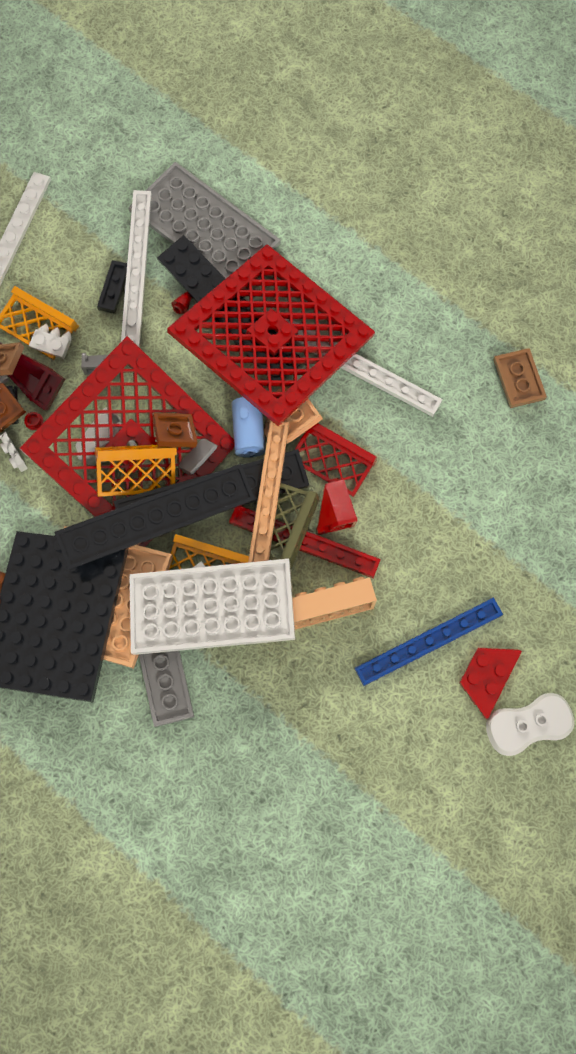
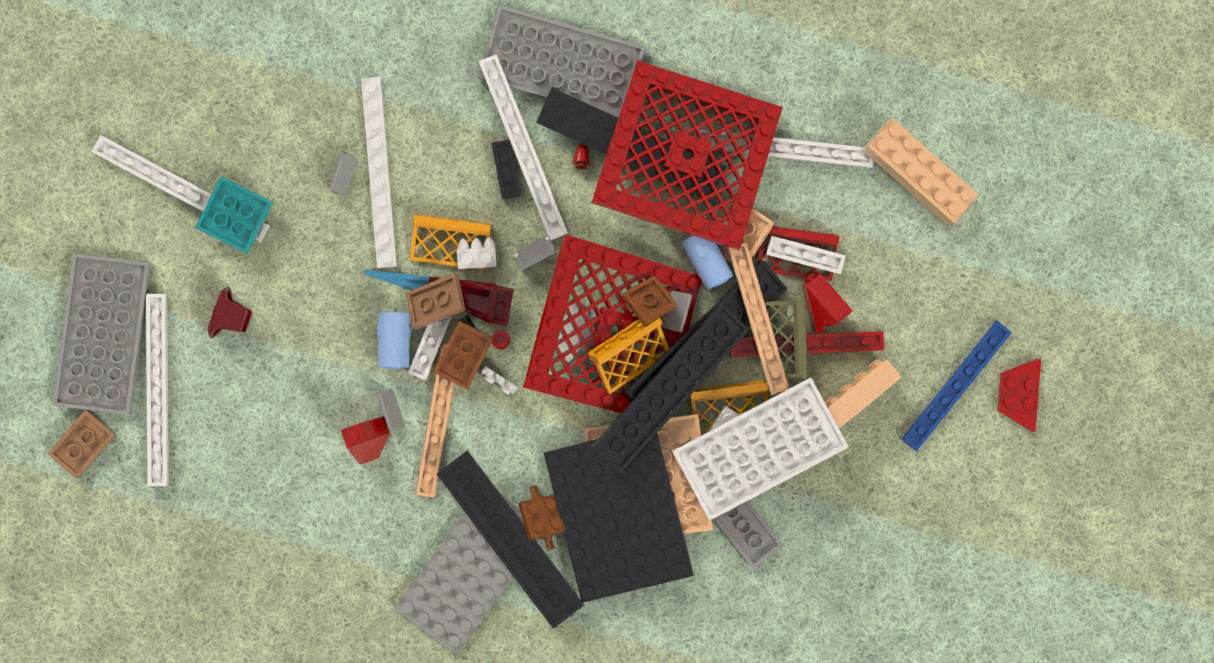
camera: 30 degrees left, 15 degrees up
white plate [486,693,574,756] -> none
medium nougat plate [493,348,547,408] -> none
none -> white plate [766,235,846,274]
none -> light nougat brick [862,118,979,226]

